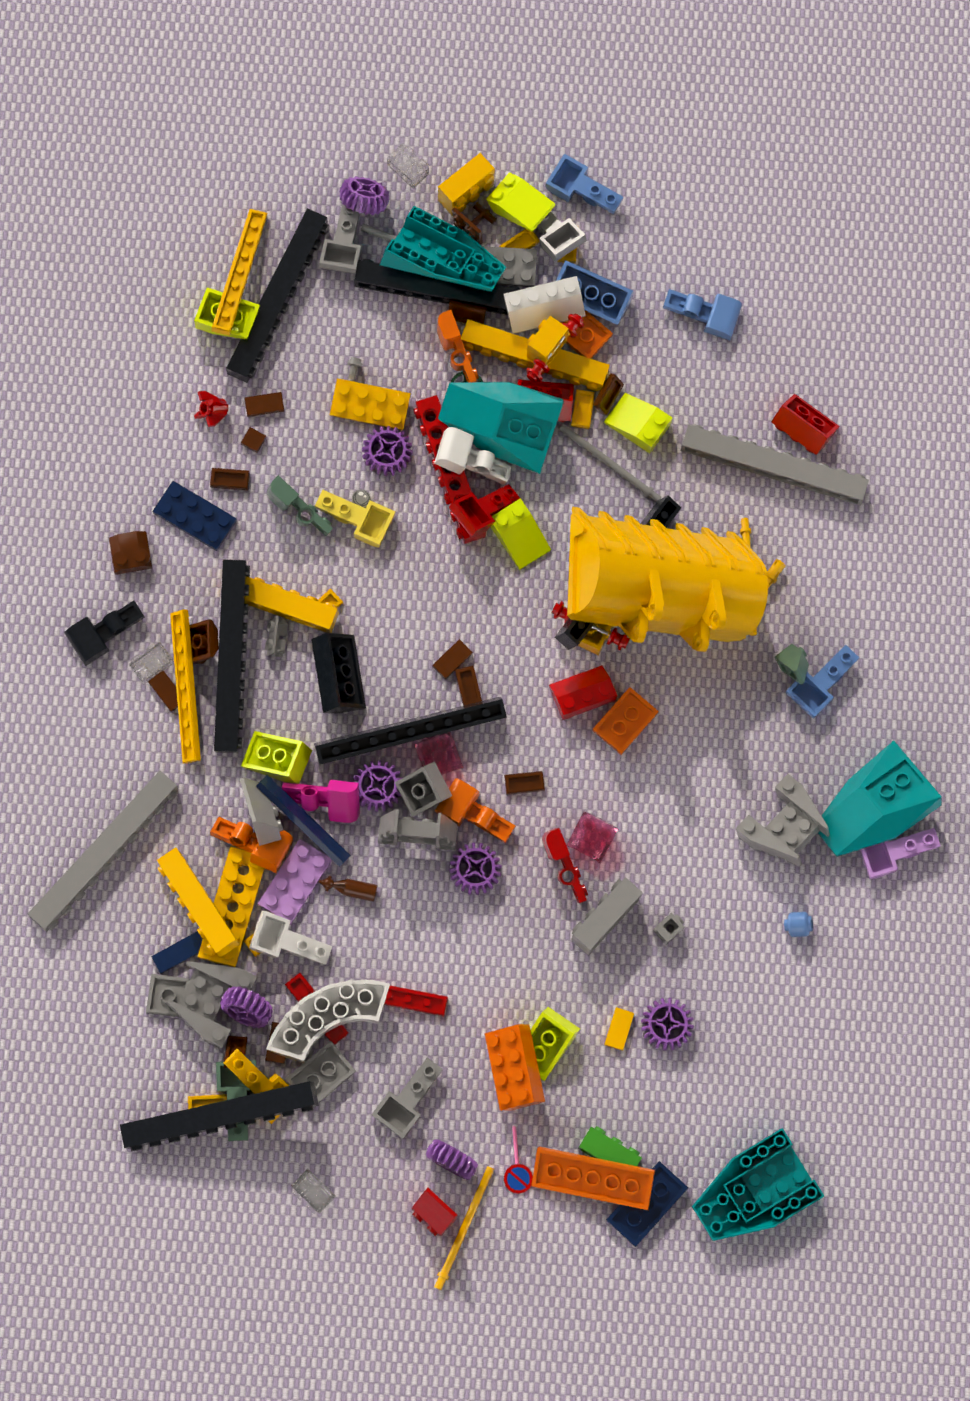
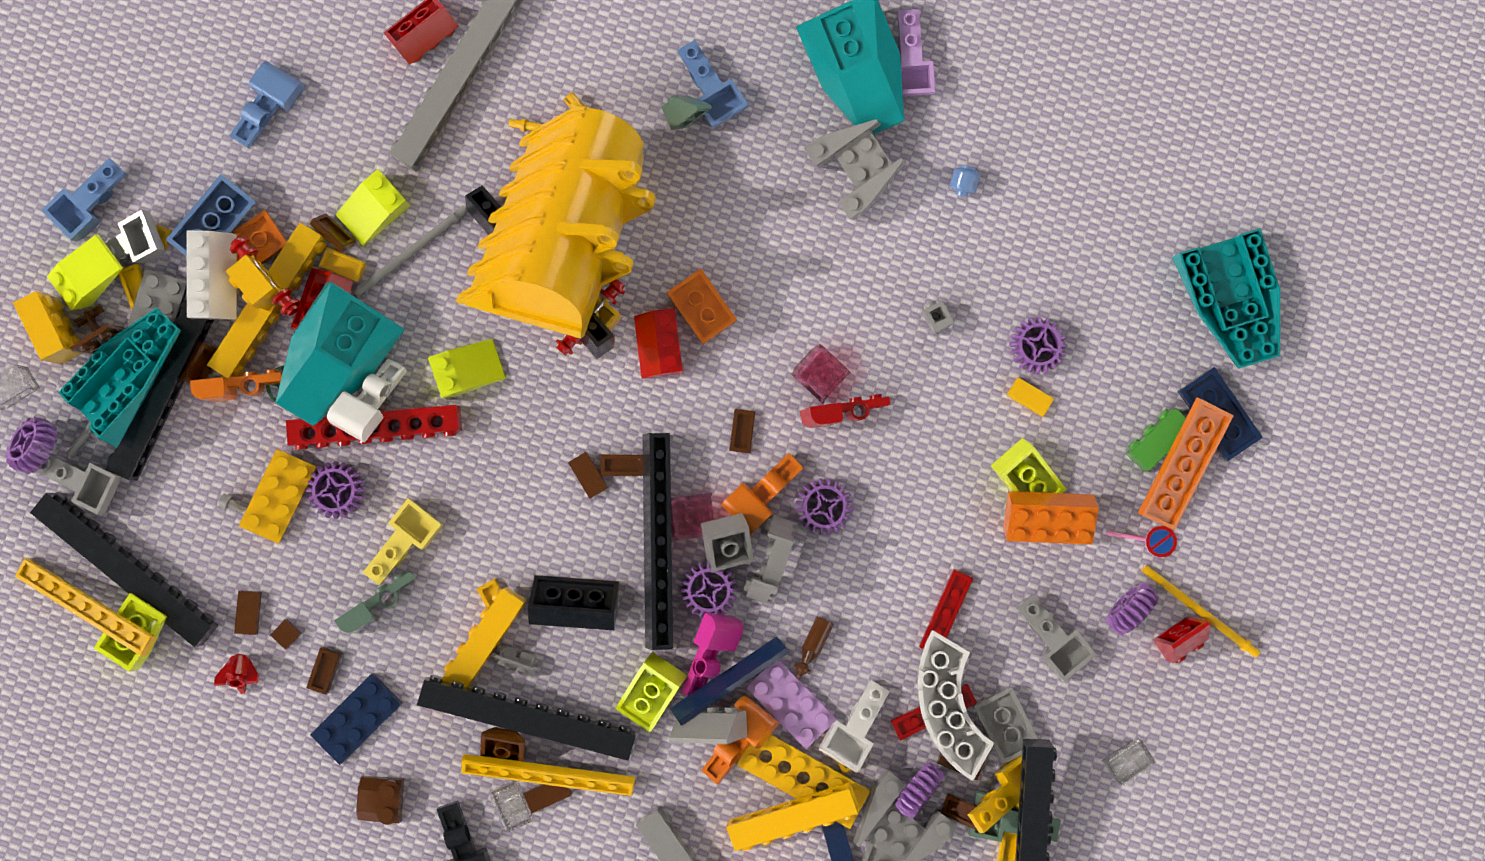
camera: 70 degrees left, 10 degrees up
light grey tile [352,489,371,508] -> none
red plate [449,484,520,538] -> none
light grey brick [571,877,643,956] -> none

